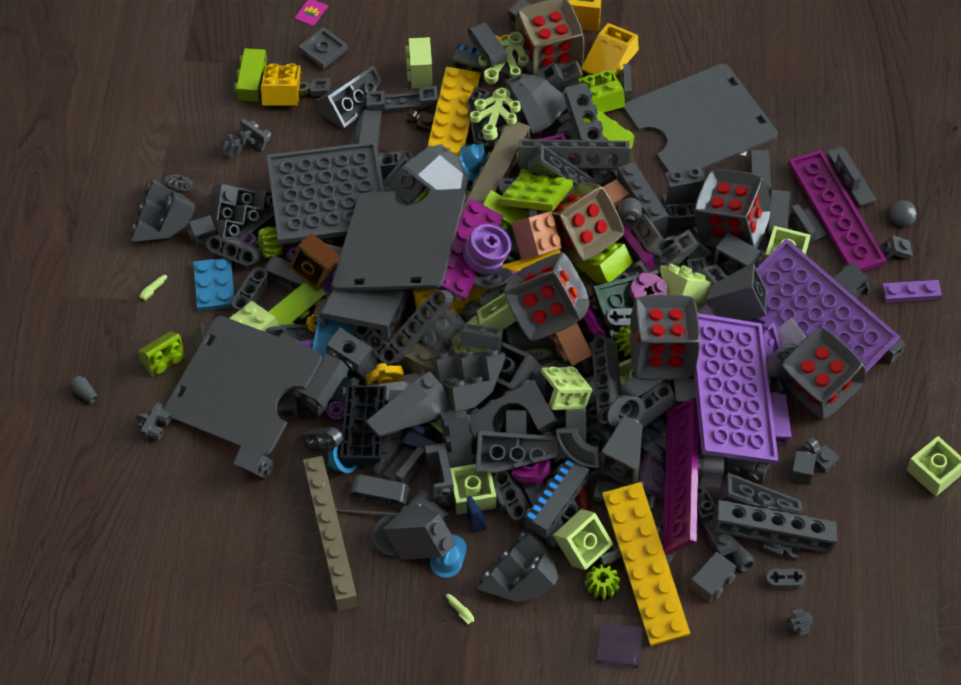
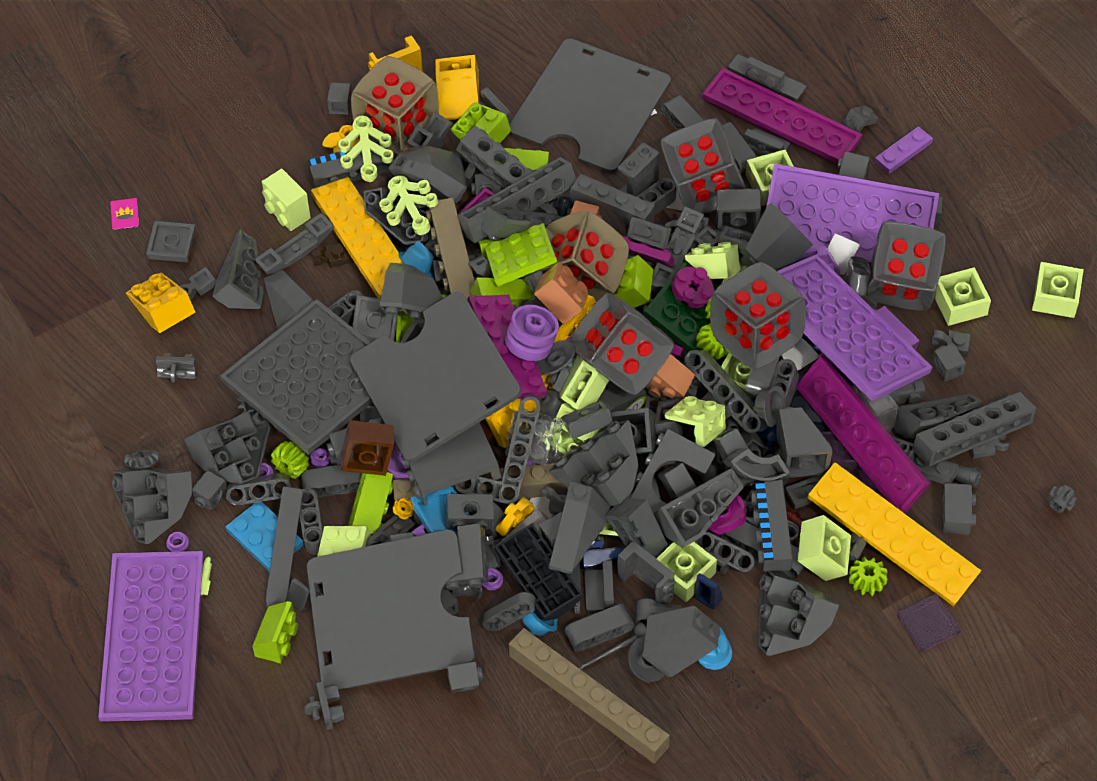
camera: 35 degrees left, 0 degrees up
dark grey cone [70,376,98,404] -> none
dark grey gear [219,134,243,157] -> none
lime brick [234,48,267,102] -> none
yellowish green piece [446,594,474,625] -> none
dark grey beam [468,22,508,67] -> none
dark grey beam [604,308,632,328] -> none
dark grey head [618,197,642,226] -> none
dark grey beam [765,568,806,590] -> none
dark grey hair [888,200,917,227] -> none
none -> medium lavender plate [98,551,204,721]
none -> medium lavender plate [166,532,189,552]
none -> dark grey piece [266,486,303,608]
none -> yellowish green brick [934,267,991,326]

